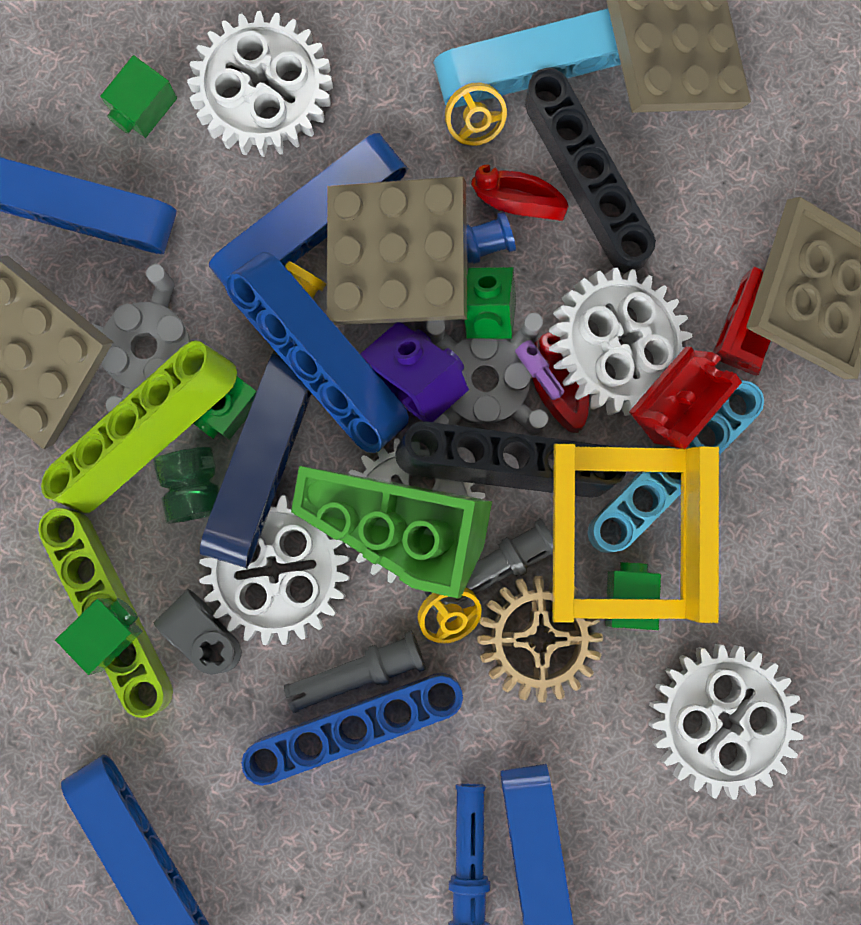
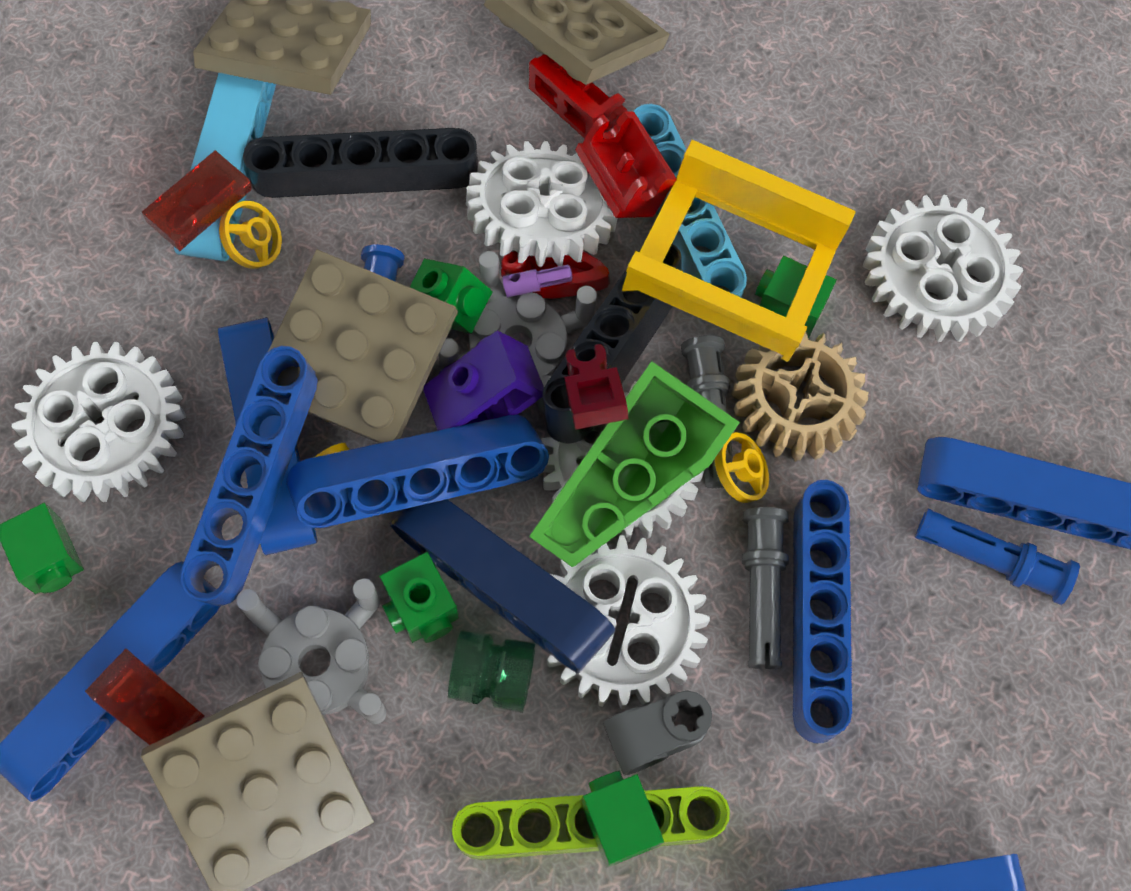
camera: 70 degrees left, 15 degrees down
lime beam [41,341,237,513] -> none
red arm [471,164,569,221] -> none
none -> clear red plate [85,648,205,745]
none -> clear red plate [142,150,252,252]
none -> blue beam [180,346,318,606]
none -> dark red plate [564,344,629,429]

